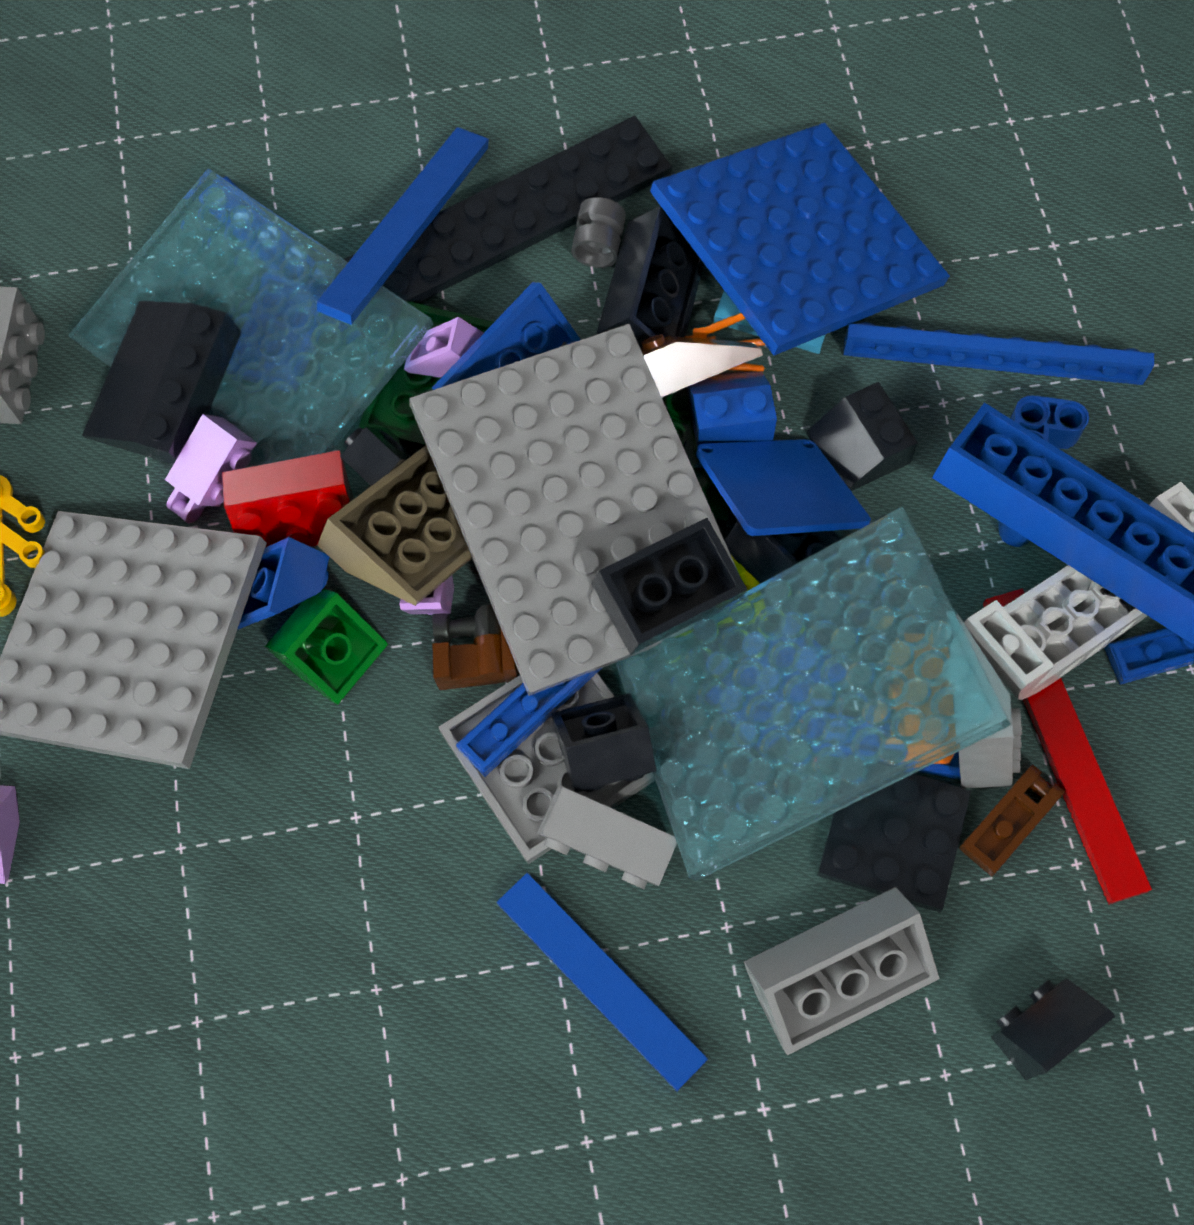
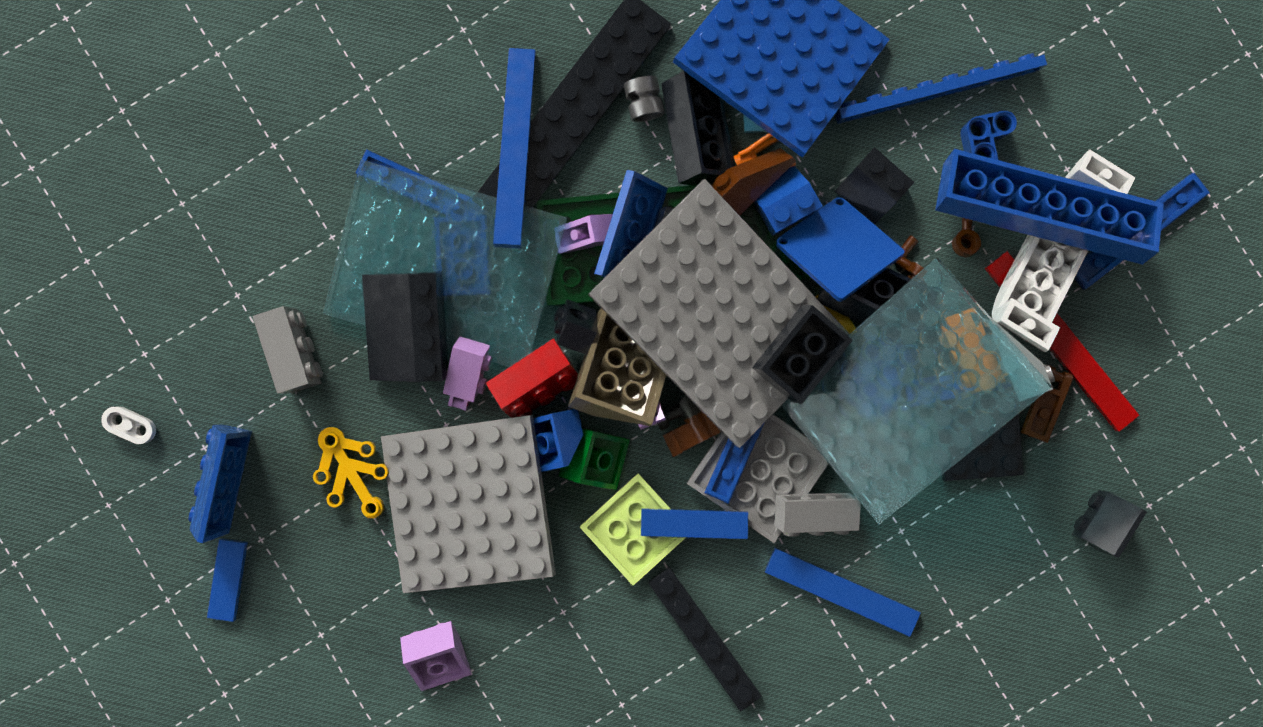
camera: 25 degrees left, 20 degrees up
black slope [551,693,657,792] -> none
light grey slope [744,887,939,1055] -> none
none -> yellowish green plate [580,473,686,585]
none -> blue tile [641,508,748,539]
none -> black plate [648,566,762,712]
none -> reddish brown plate [952,218,981,258]

